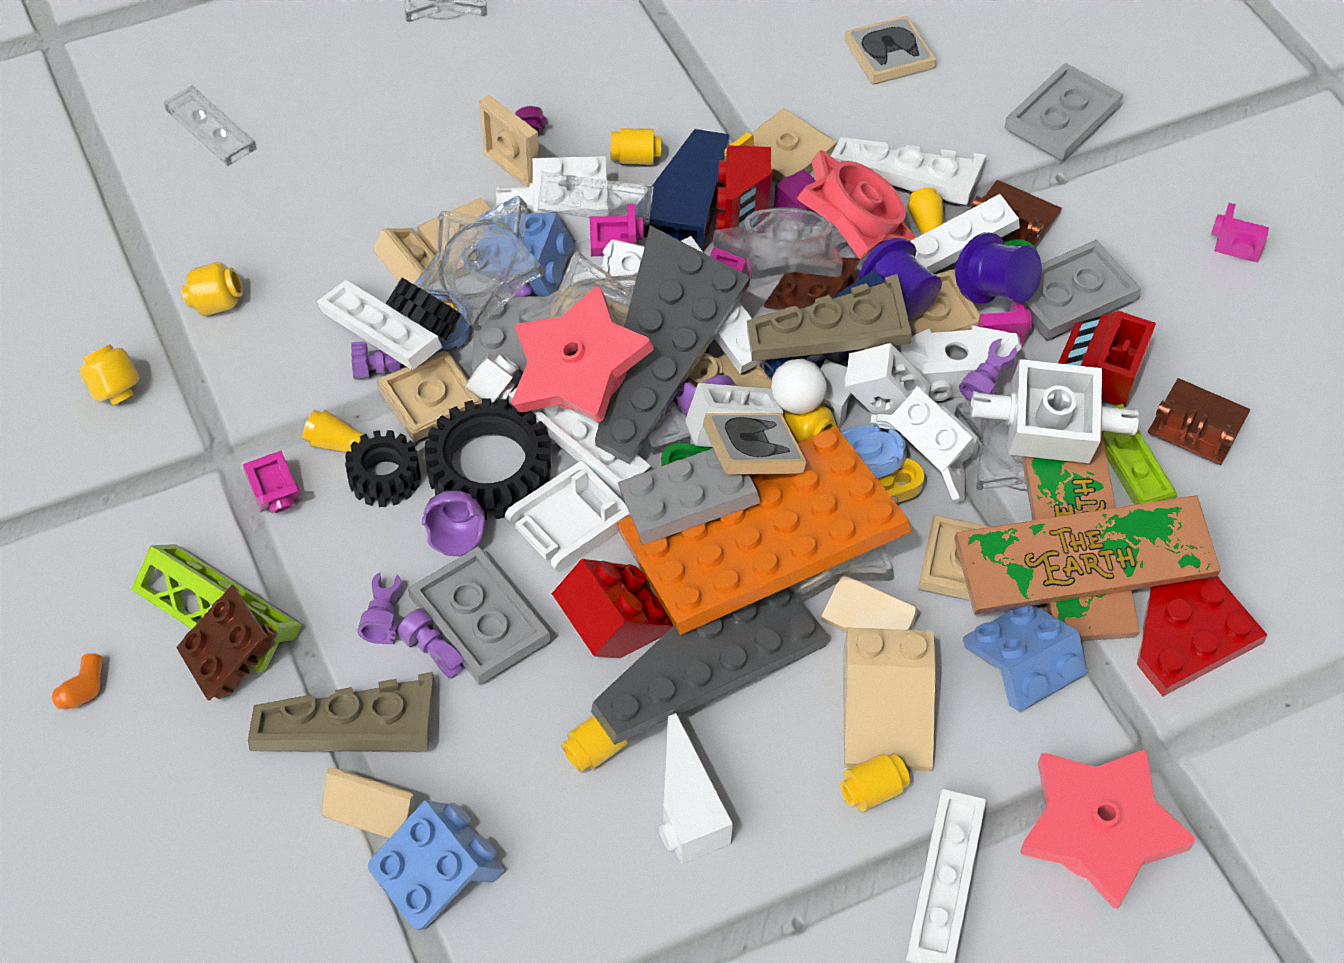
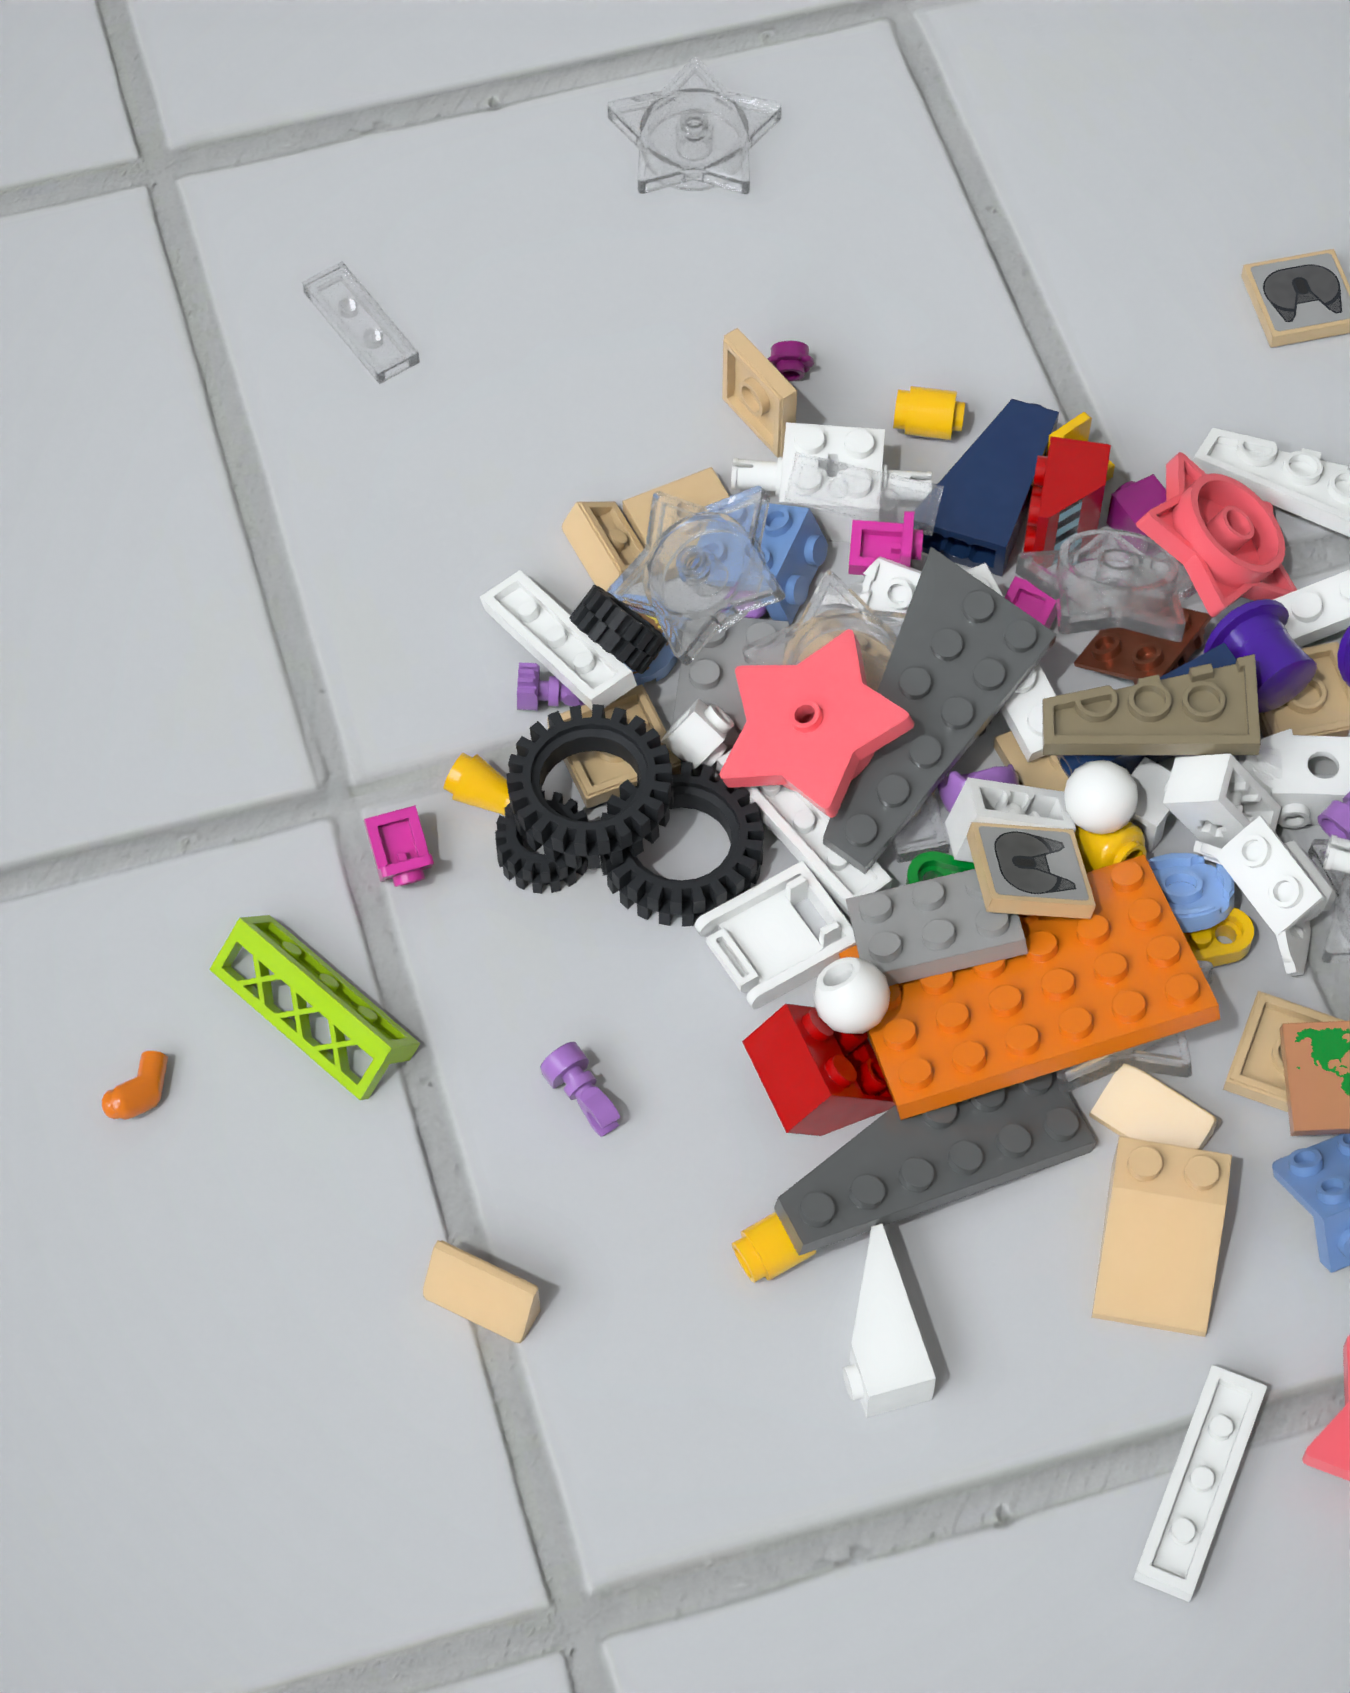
camera: 10 degrees right, 5 degrees up
yellow head [79,344,139,405] -> none
copper hinge [176,585,278,701] -> none
yellow head [182,262,243,316] -> none
dark tan wing [248,672,434,751] -> none
medium lavender piece [357,573,402,644] -> none
medium blue bracket [368,800,505,929] -> none
light grey plate [408,547,550,685] -> none
medium lavender hair [422,491,485,556] -> none
tan plate [688,353,723,386] -> none
tan plate [751,108,837,182] -> none
yellow brick [840,753,910,812] -> none
yellow cone [907,187,943,235] -> none
none -> black tyre [506,704,674,869]
none -> white piece [813,957,891,1034]

